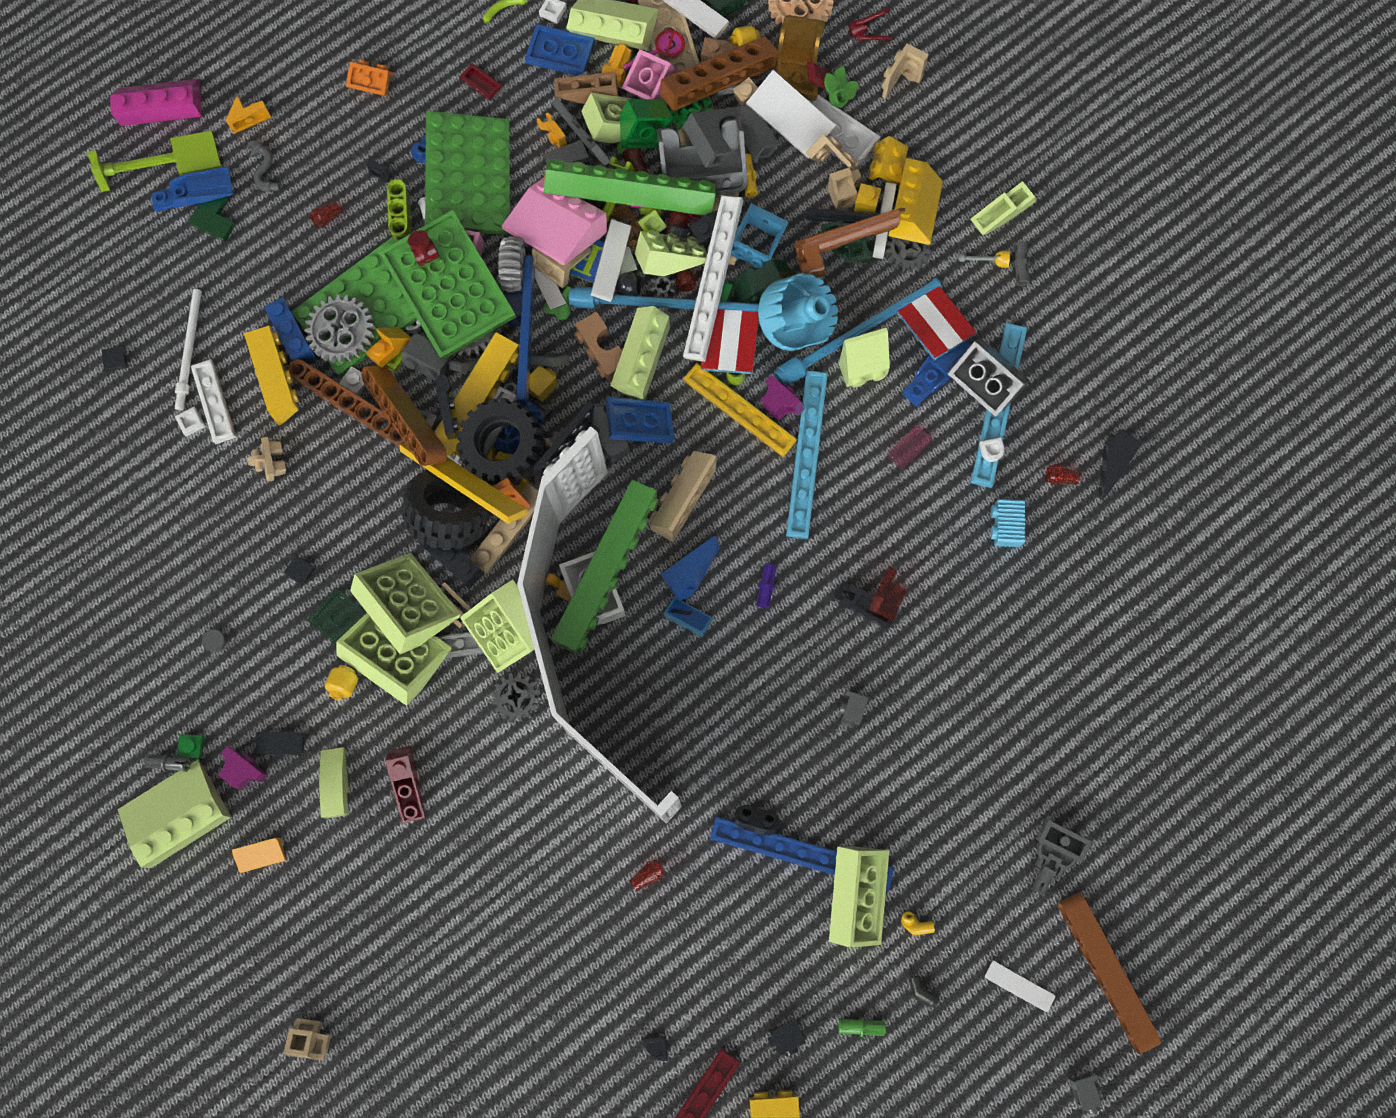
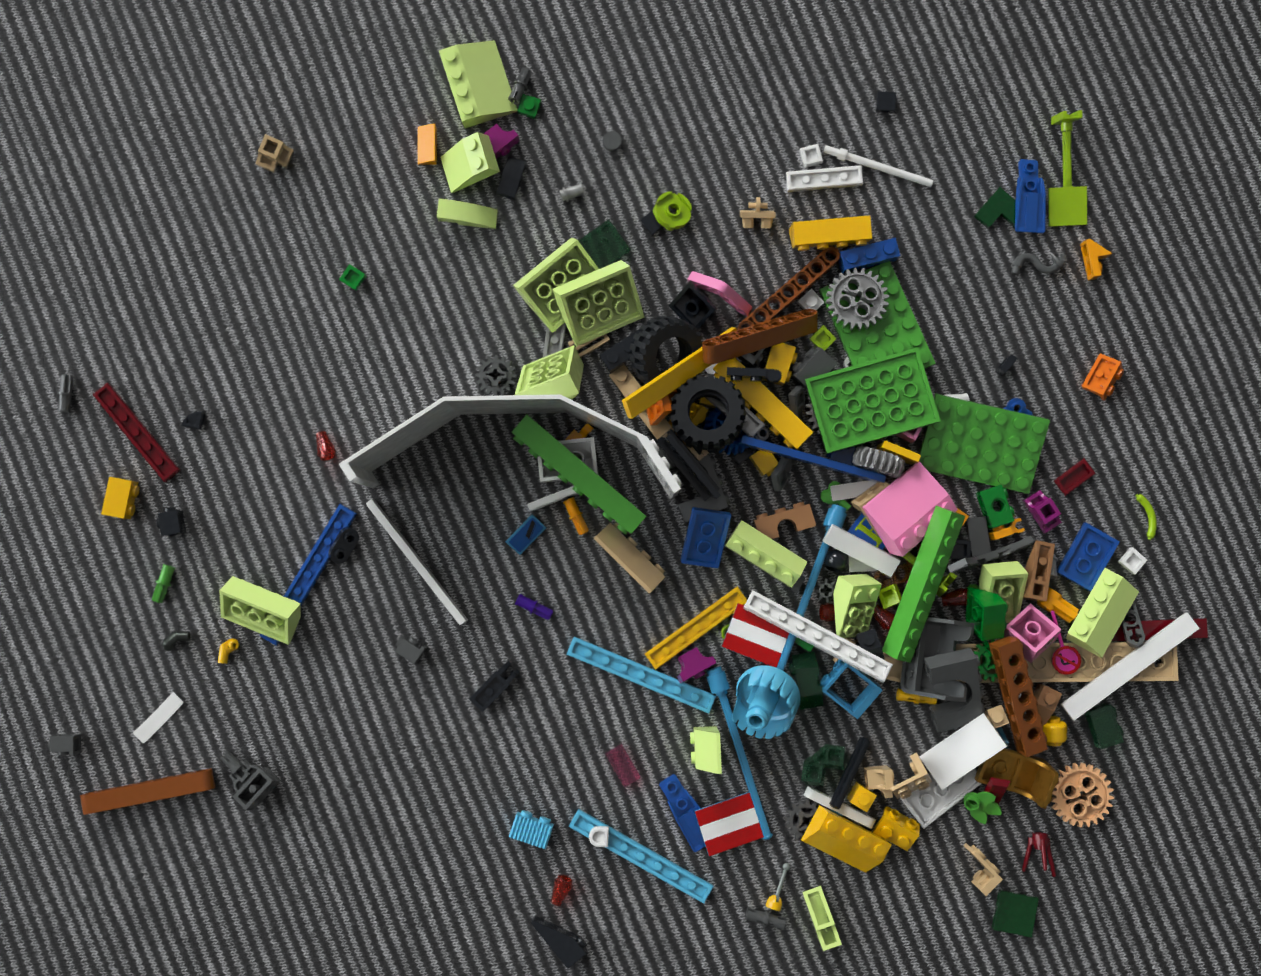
camera: 105 degrees right, 10 degrees up
dark pink slope [110,79,202,126] -> none
clear red cone [309,201,342,228] -> none
yellow head [324,665,358,700] -> none
light orange slope [366,327,412,368] -> none
dark red slope [385,746,425,823] -> none
lime beam [387,179,412,241] -> none
dark red piece [407,230,440,267] -> none
blue slope [661,536,720,602] -> none
black tile [669,224,690,237] -> none
dark orange panel [795,208,906,278] -> none
clear red panel [869,566,908,621] -> none
dark grey slope [948,339,1030,417] -> none
none -> green plate [339,264,366,291]
none -> white tile [366,499,468,625]
none -> yellowish green slope [440,132,500,193]
none -> white tile [527,486,577,511]
none -> light grey pin [559,183,584,202]
none -> light orange axle [563,497,589,535]
none -> lime plate [653,192,692,231]
none -> black slope [669,281,717,330]
none -> bright pink beam [687,271,752,316]
none -> yellow brick [762,343,798,386]
none -> yellow tile [876,441,921,465]
none -> green brick [975,485,1015,529]
none -> dark green tile [992,890,1039,937]
none -> magenta brick [1023,490,1062,533]

